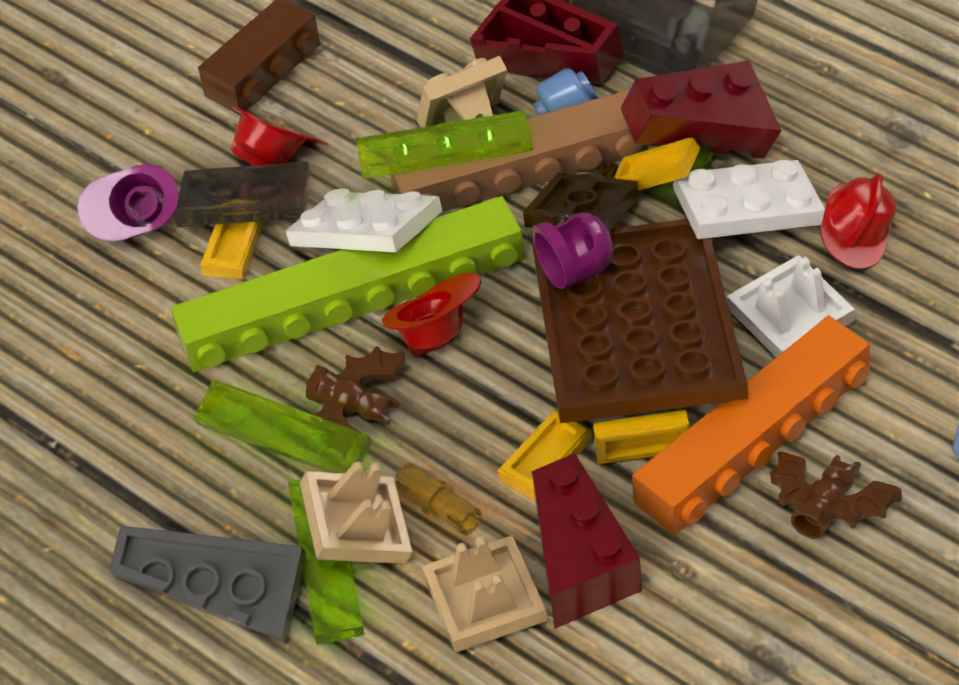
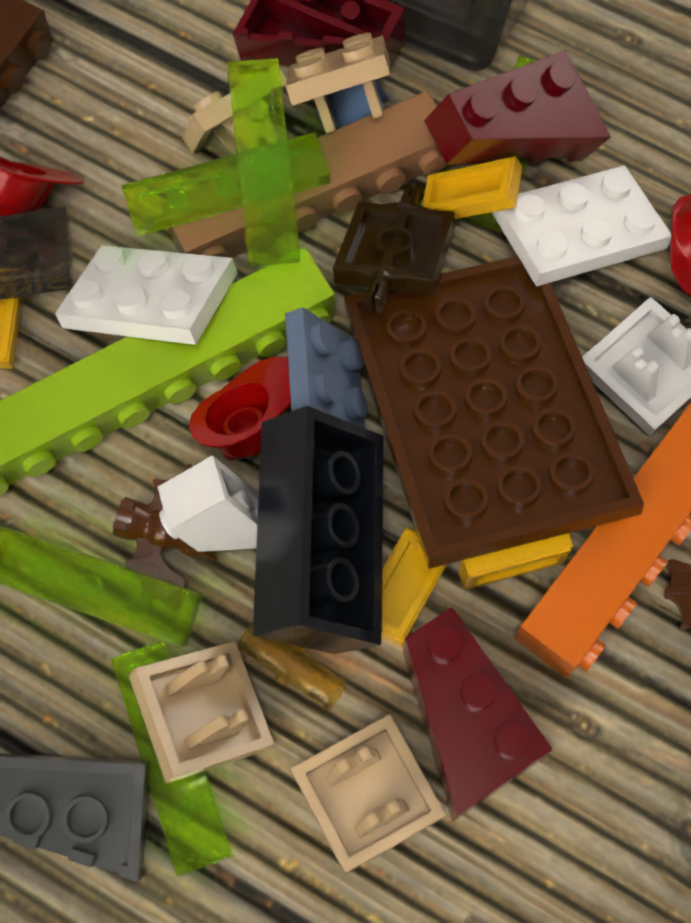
camera: 15 degrees left, 20 degrees up
magenta helmet [532,213,613,289] -> none
none -> white slope [158,455,259,552]
none -> clear neon green tile [227,58,300,267]
none -> black brick [253,406,384,654]
none -> sand blue plate [285,307,368,428]
none -> tan plate [286,32,390,134]

